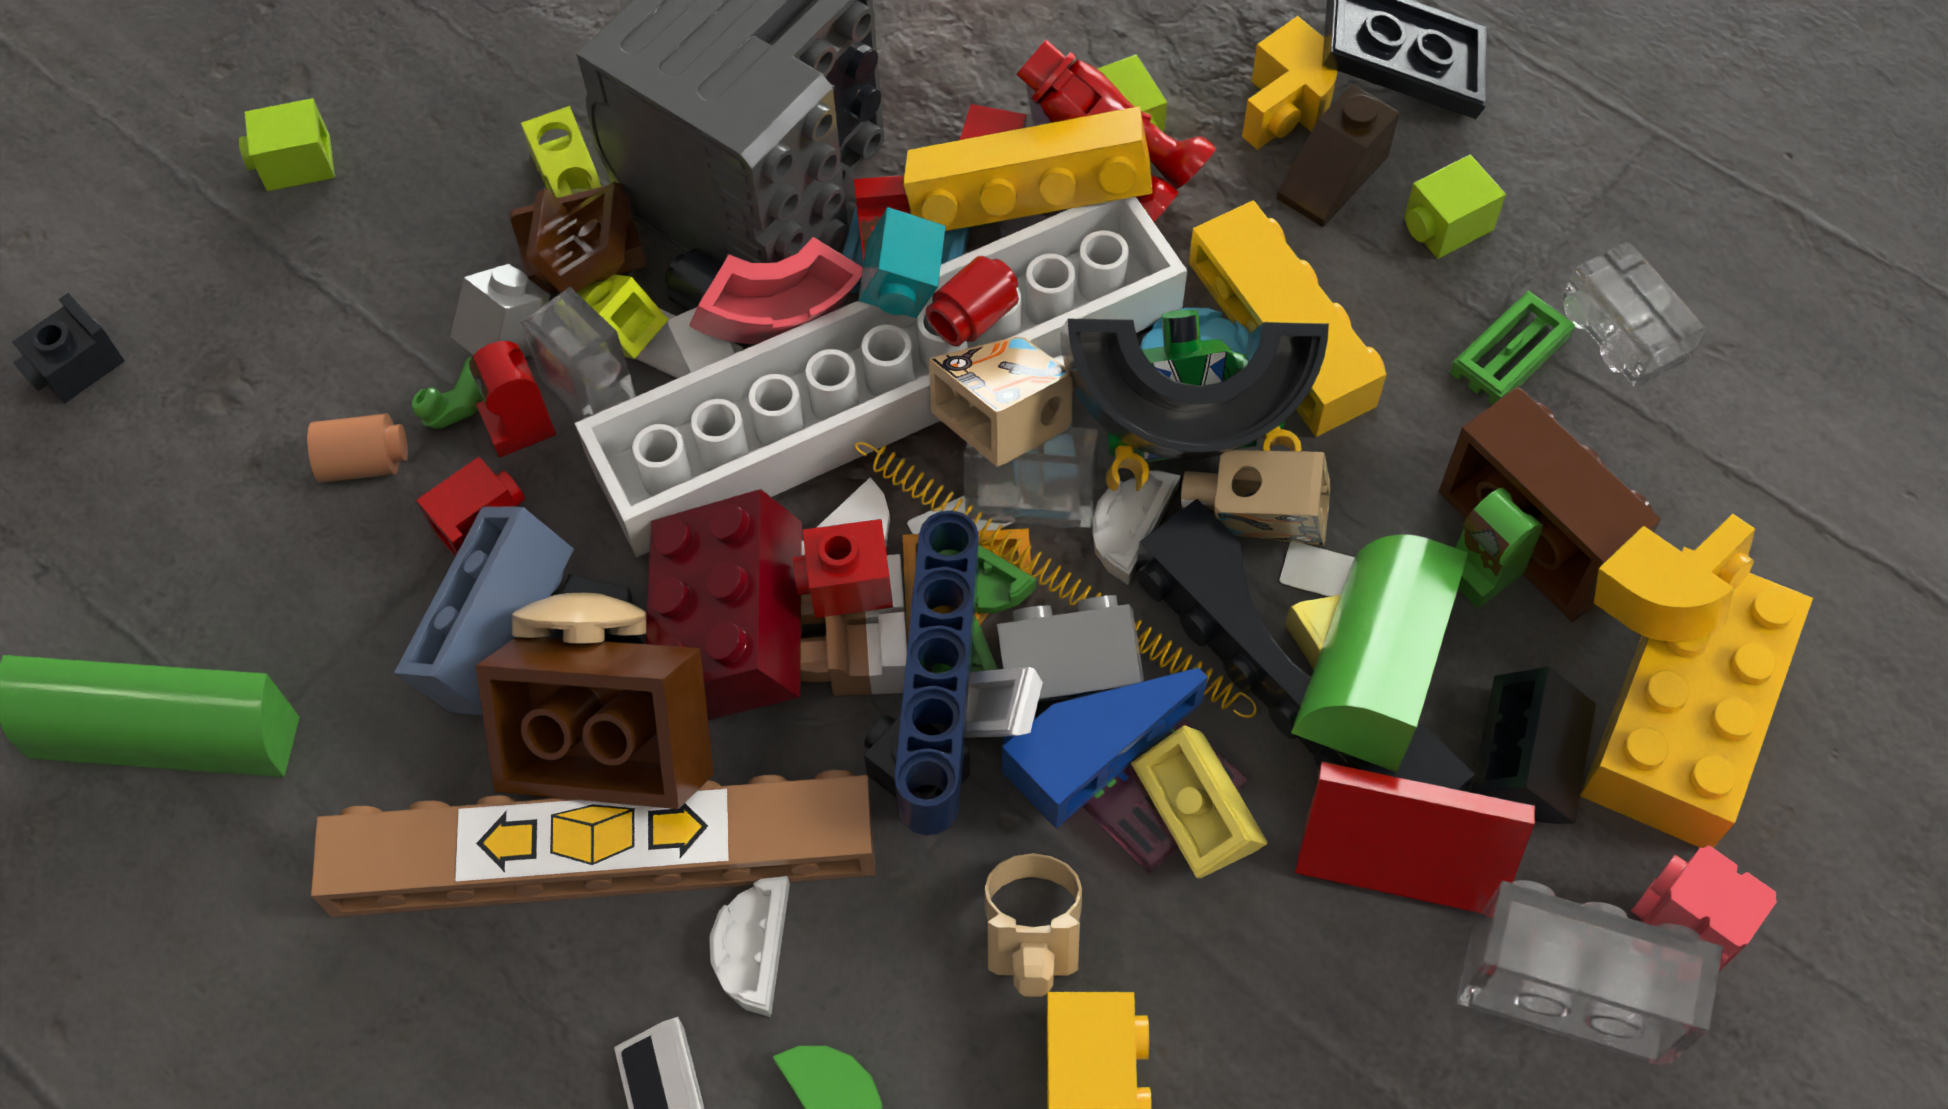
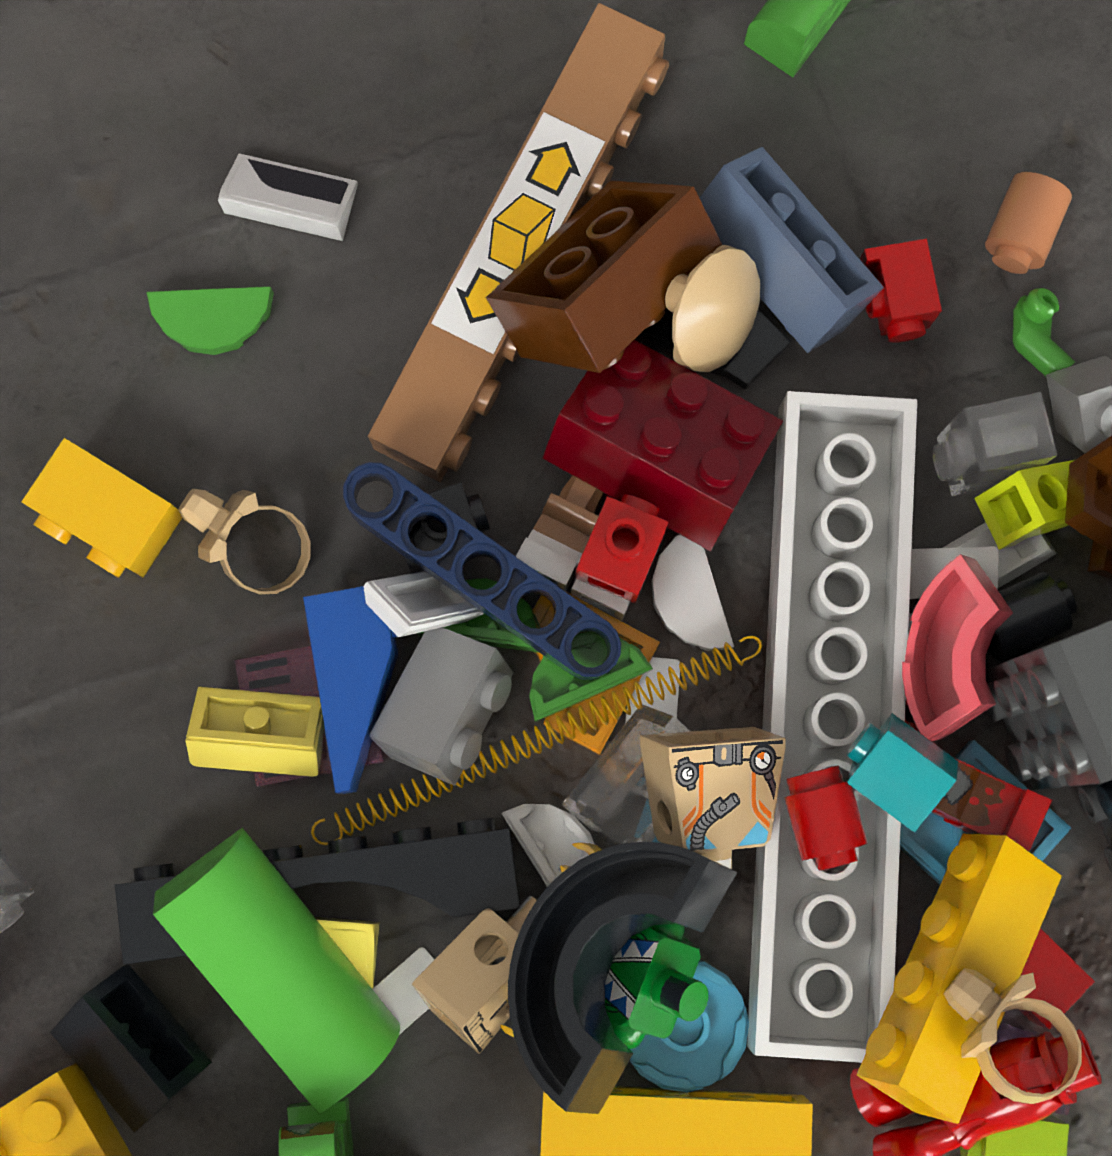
camera: 120 degrees right, 20 degrees up
red leg [469,341,556,458] -> none
white tile [709,876,790,1017] -> none
red tile [1295,762,1535,917] -> none
none -> tan piece [944,968,1082,1104]

